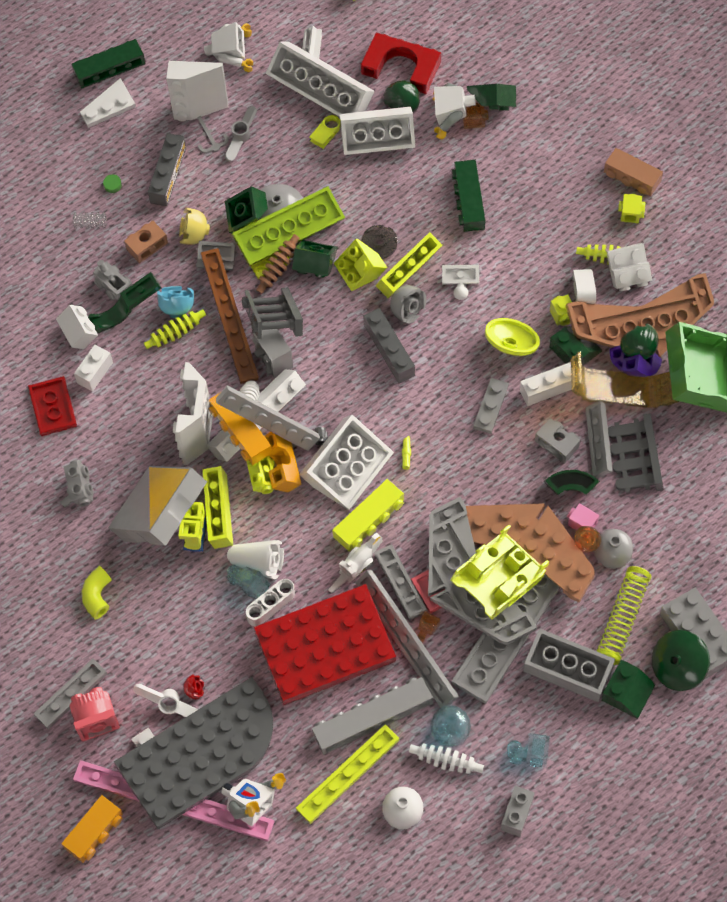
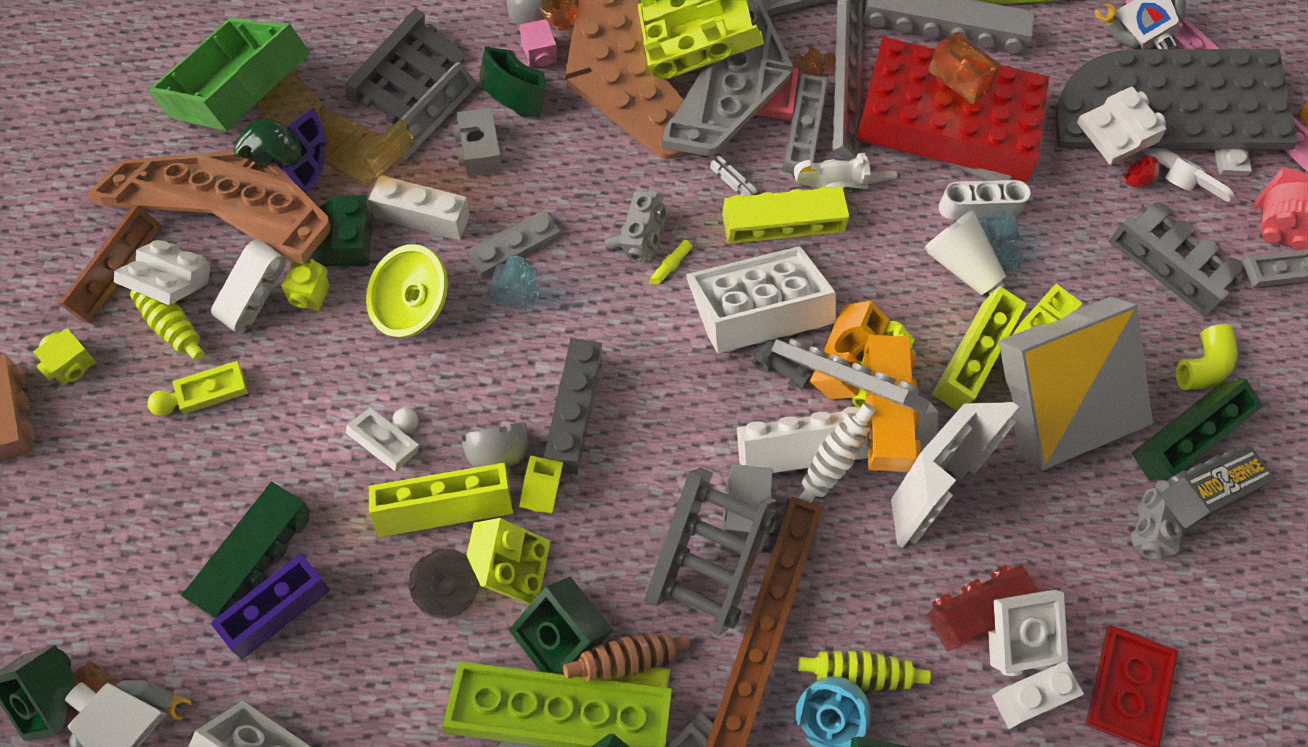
camera: 150 degrees left, 0 degrees up
none -> dark orange plate [58,205,163,323]
none -> neon yellow plate [147,361,248,416]
none -> dark purple brick [210,553,330,660]
none -> clear light blue brick [489,255,539,311]
none -> neon yellow brick [519,455,563,514]
none -> light grey brick [605,190,667,262]
none -> light grey axle [710,155,759,196]
none -> clear red brick [926,564,1039,653]
none -> clear orange brick [928,32,1002,104]
none -> white plate [988,590,1068,676]
none -> white plate [1077,86,1167,165]
none -> dark grey fence [1108,202,1243,318]
none -> dark green brick [1131,379,1263,480]
none -> dark grey brick [1159,446,1276,529]

